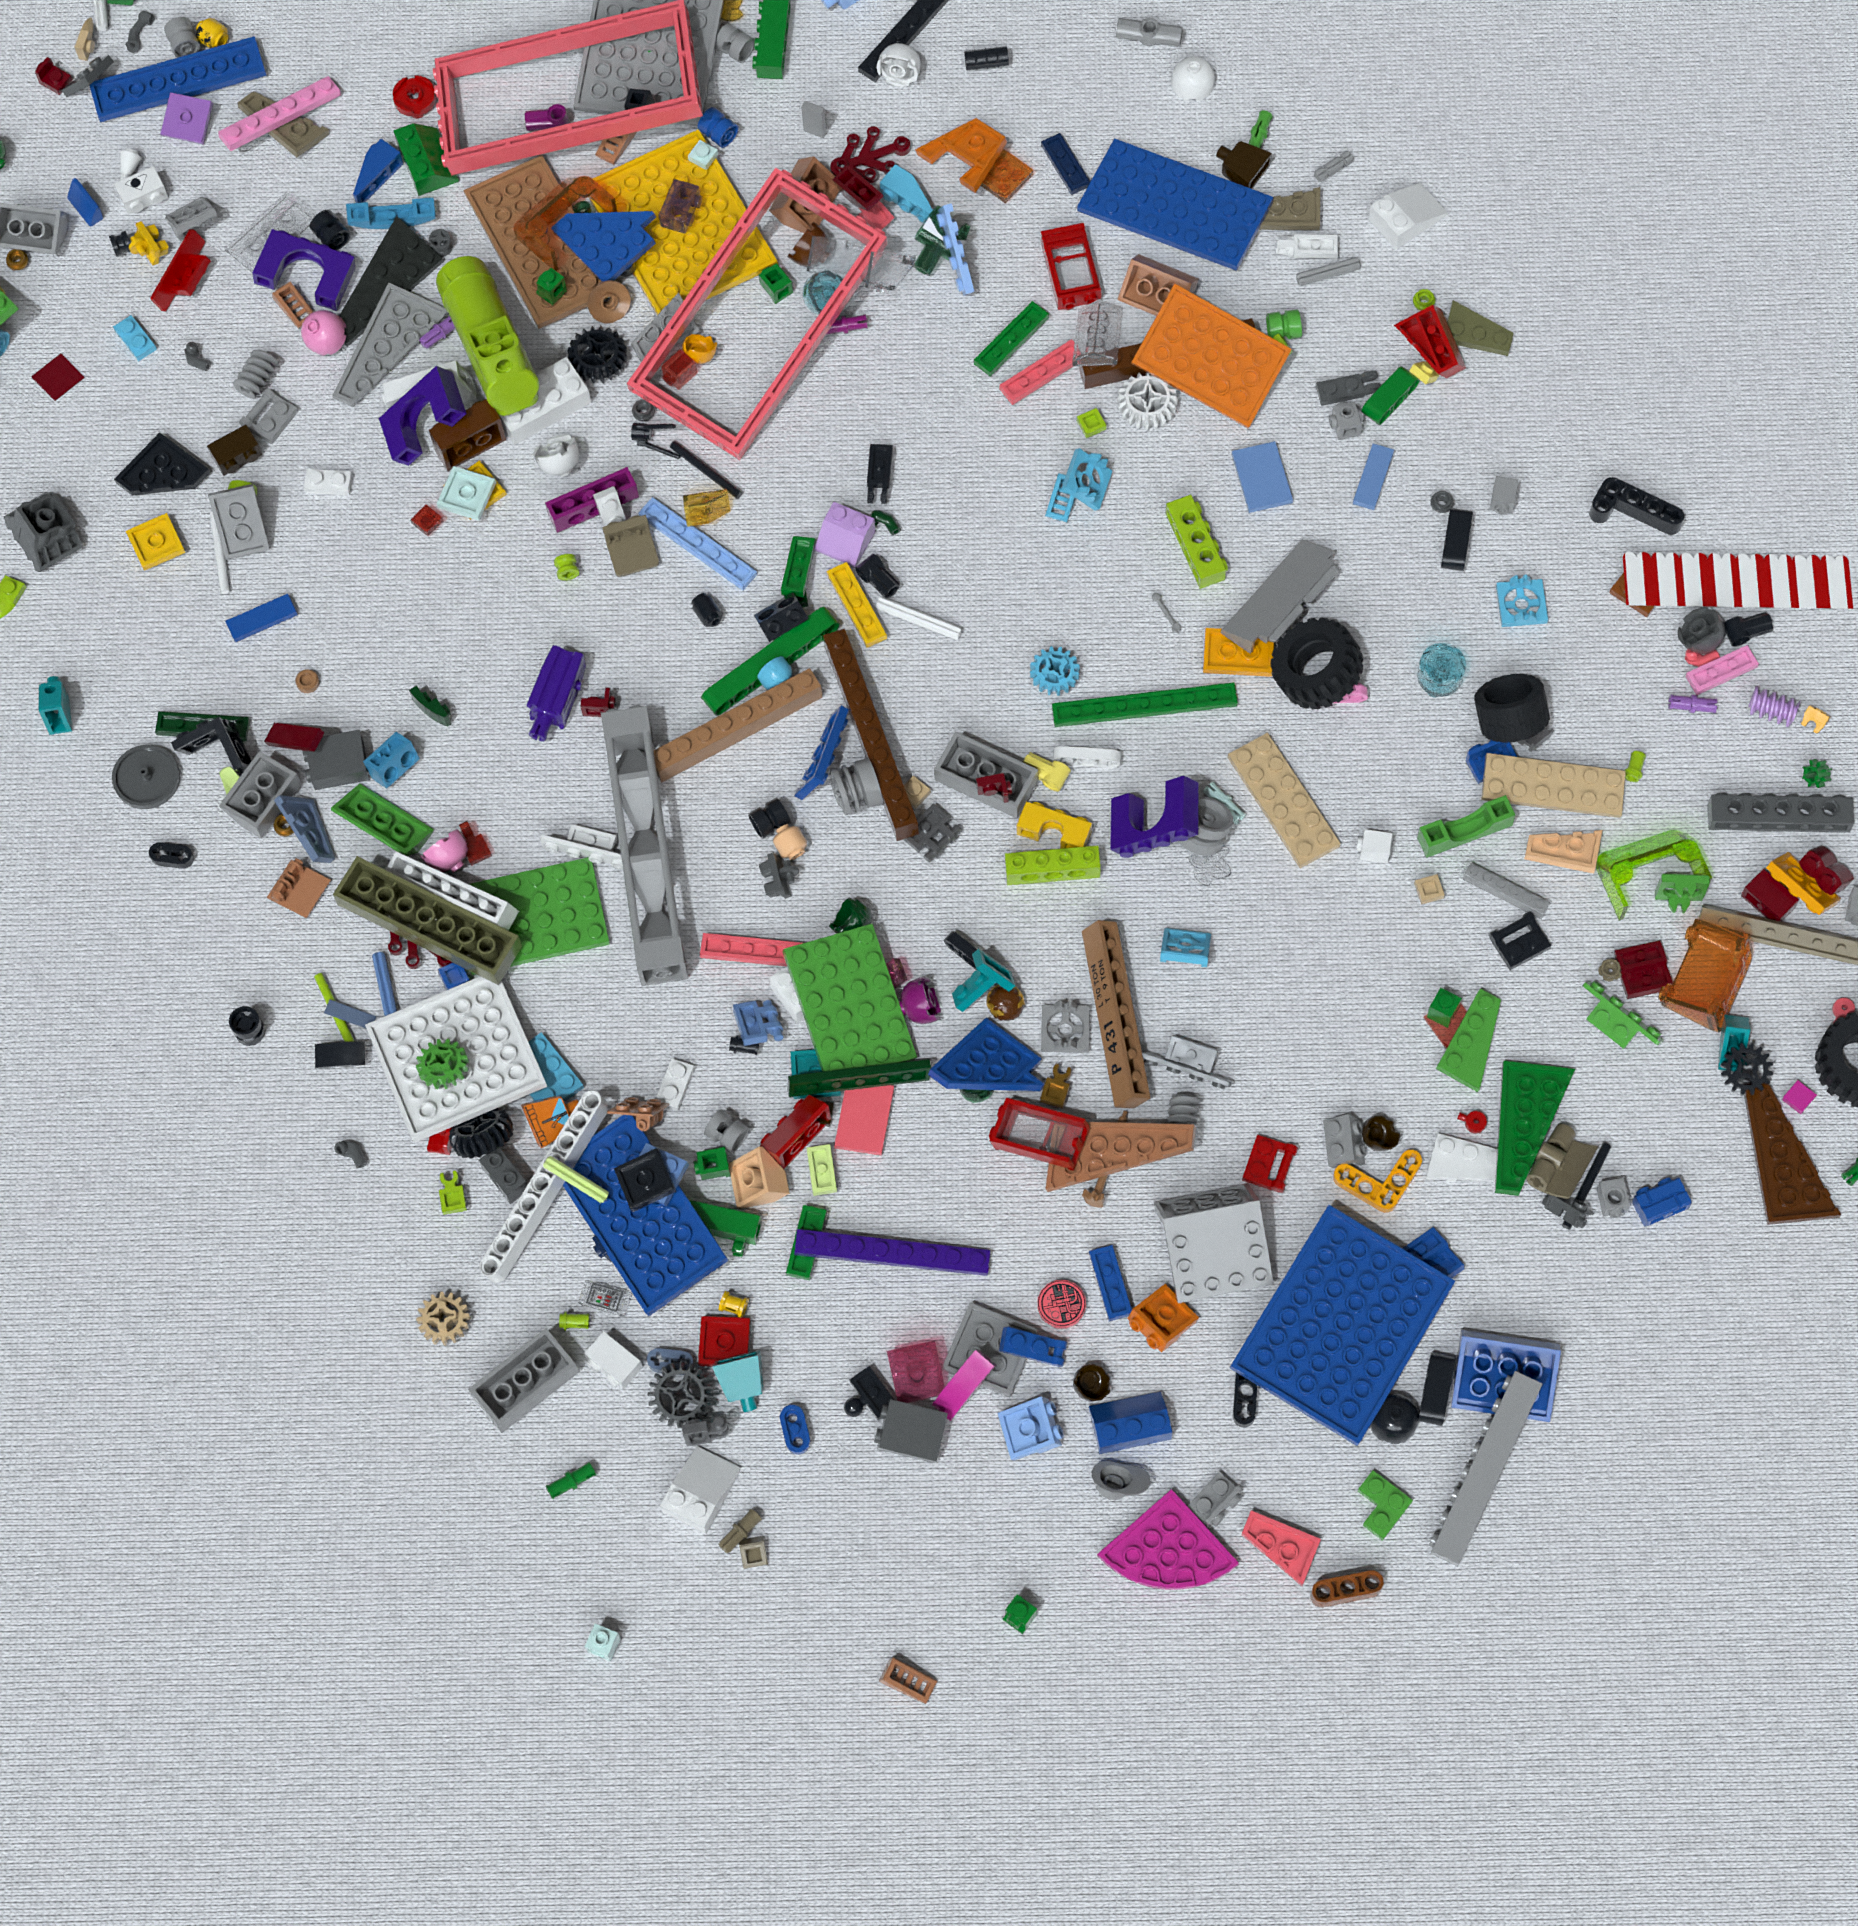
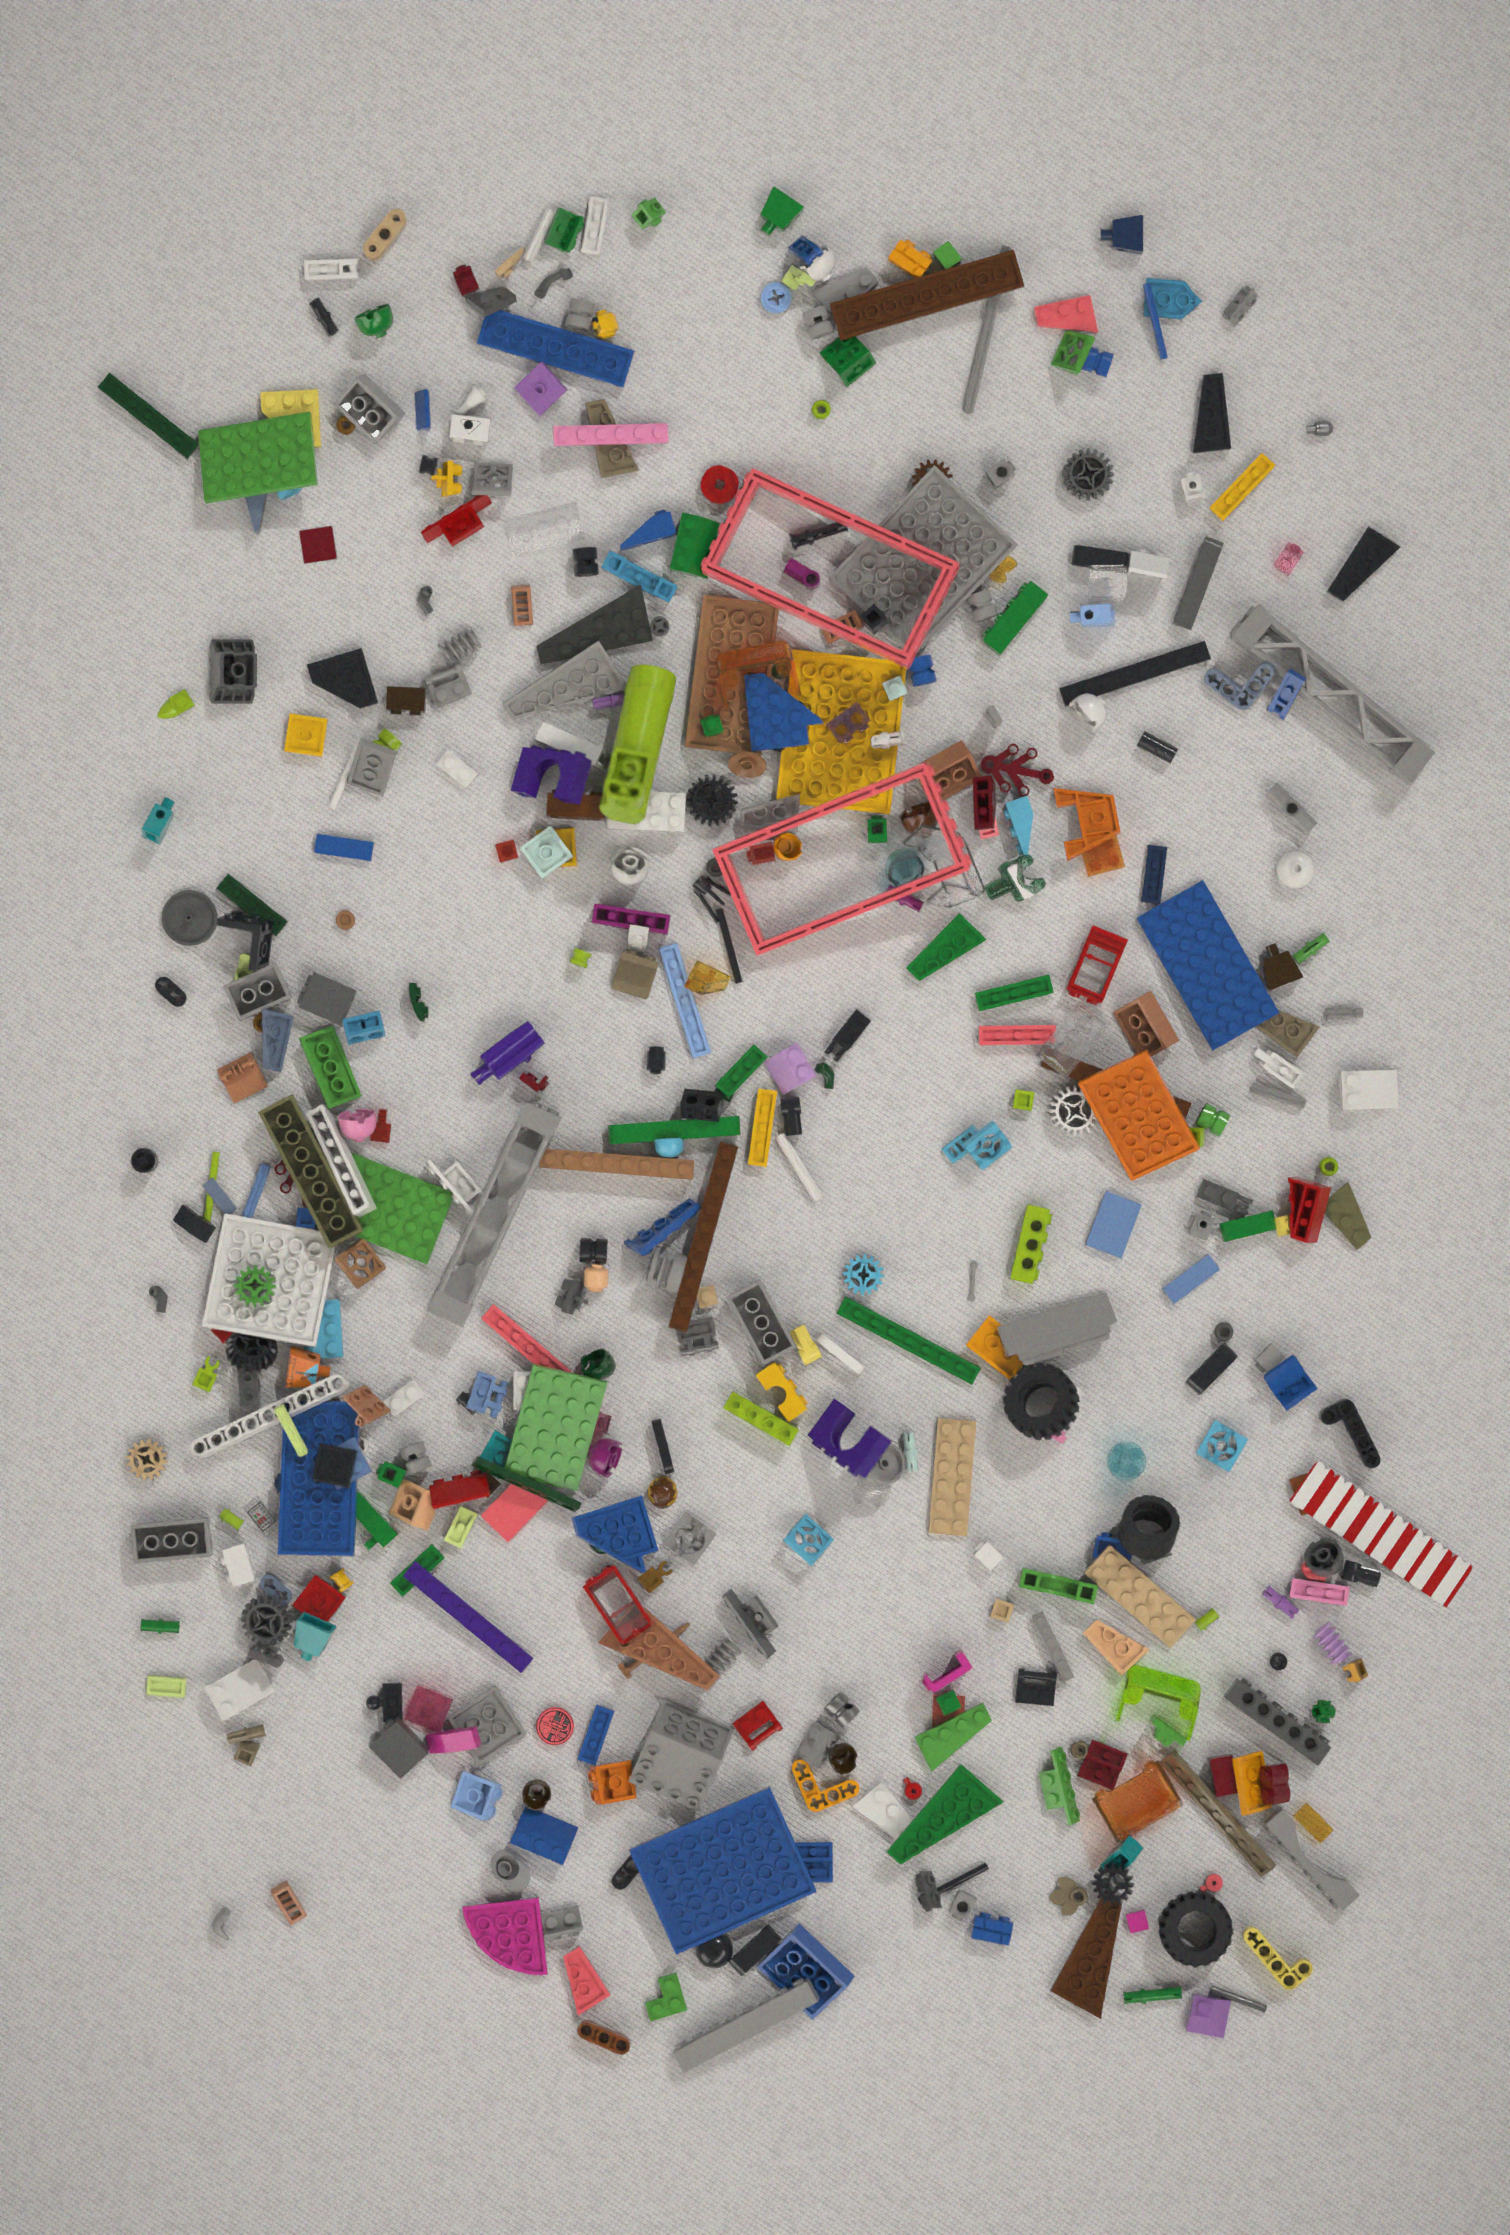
camera: 30 degrees right, 20 degrees up
medium azure plate [113,315,157,362] -> none
dark purple arch [252,229,356,311] -> none
dark red tile [264,722,325,752] -> none
bright pink cylinder [301,310,346,356] -> none
light aqua brick [585,1623,621,1662] -> none
blue plate [780,1405,811,1455] -> none
light blue wing [936,203,974,296] -> none
teal bracket [952,948,1016,1012] -> none
dark red bracket [976,773,1012,803] -> none
blue plate [999,1327,1067,1367] -> none
green brick [1002,1594,1037,1635] -> none
medium nougat brick [1082,920,1151,1109] -> none
dark tan panel [1527,1124,1598,1199] -> none
none -> yellowish green tile [146,1675,187,1698]
none -> light grey hair [212,1907,231,1941]
none -> medium nougat piece [334,1238,386,1290]
none -> black pin [789,522,848,550]
none -> flat silver wheel [824,1691,860,1728]
none -> white piece [871,729,906,749]
none -> green wing [906,913,987,981]
none -> dark pink panel [922,1649,973,1693]
none -> dark tan plate [1049,1877,1088,1916]
none -> blue bracket [1263,1355,1318,1411]
none -> black bush [1270,1653,1287,1670]

